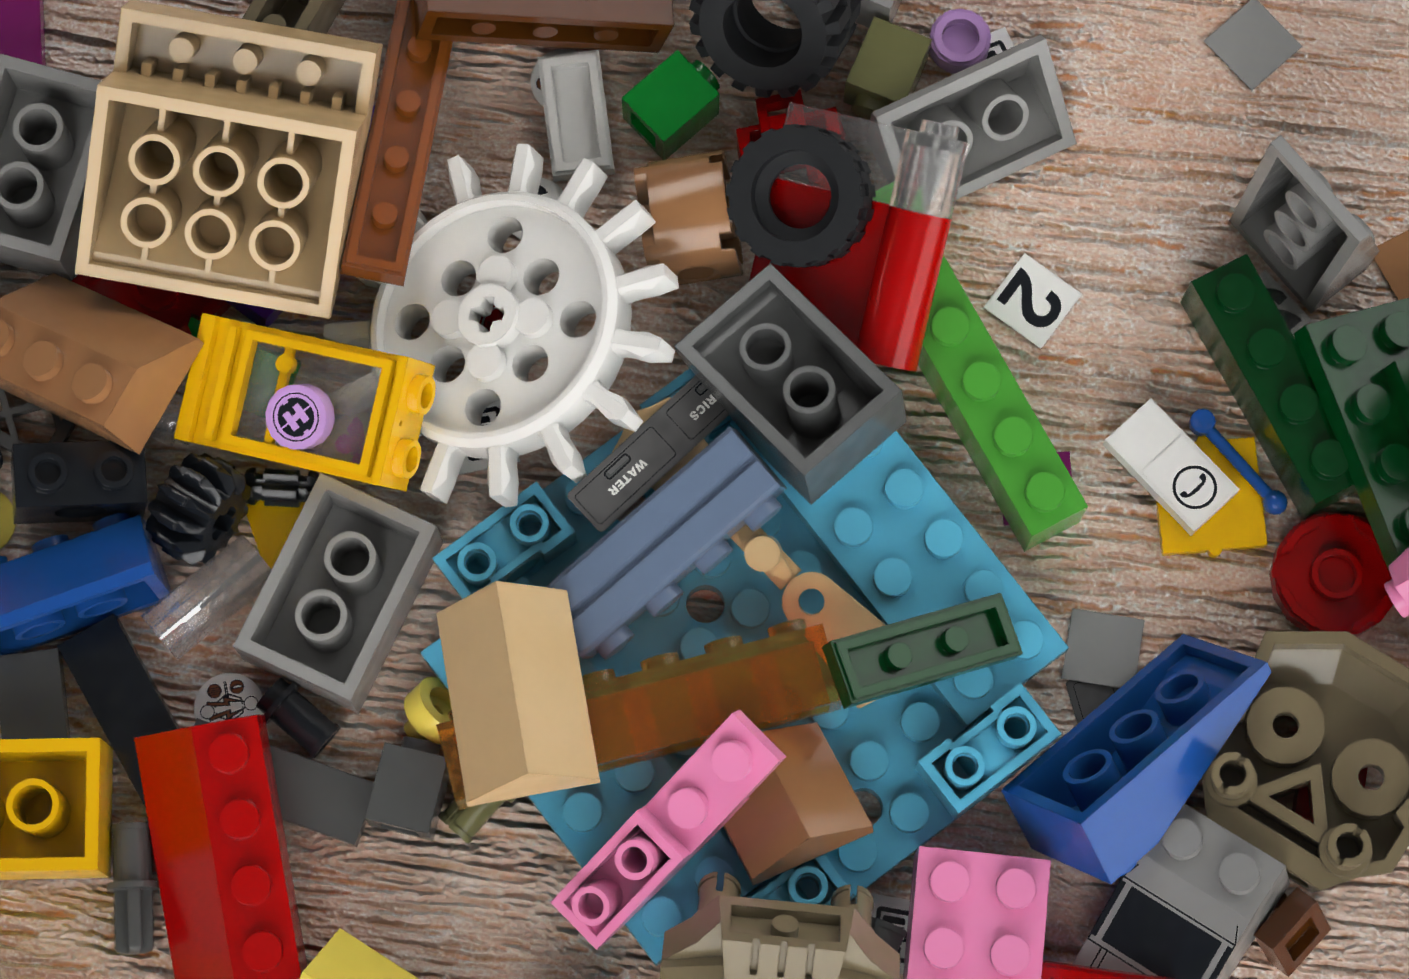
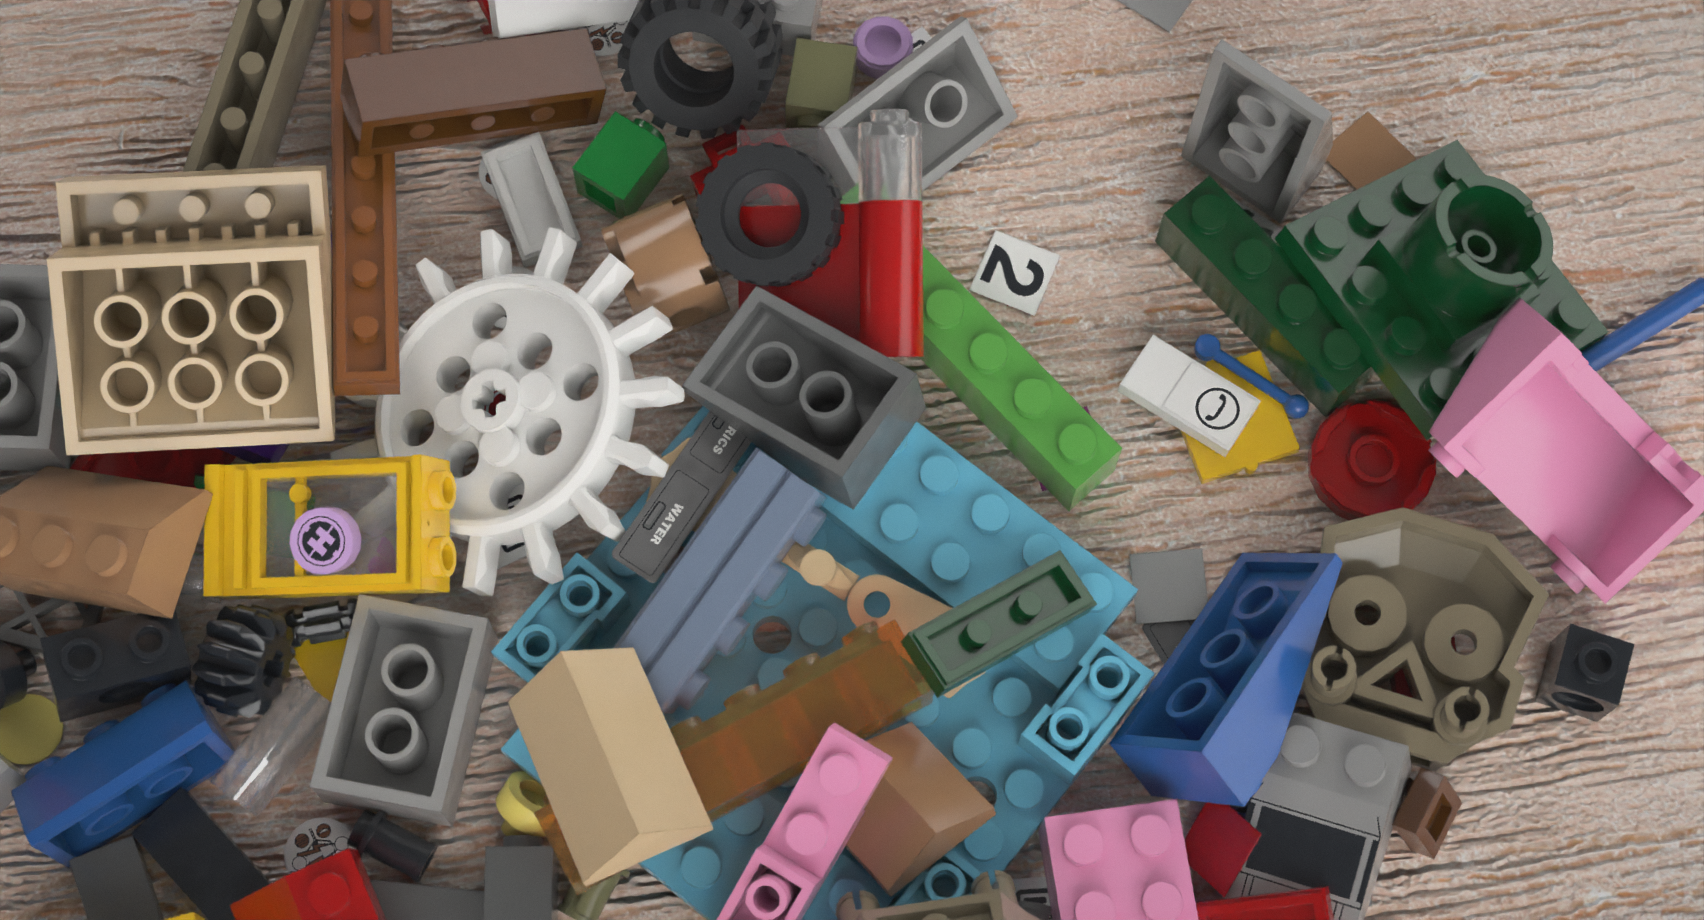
camera: 15 degrees left, 5 degrees down
none -> red sticker [1184,802,1262,898]

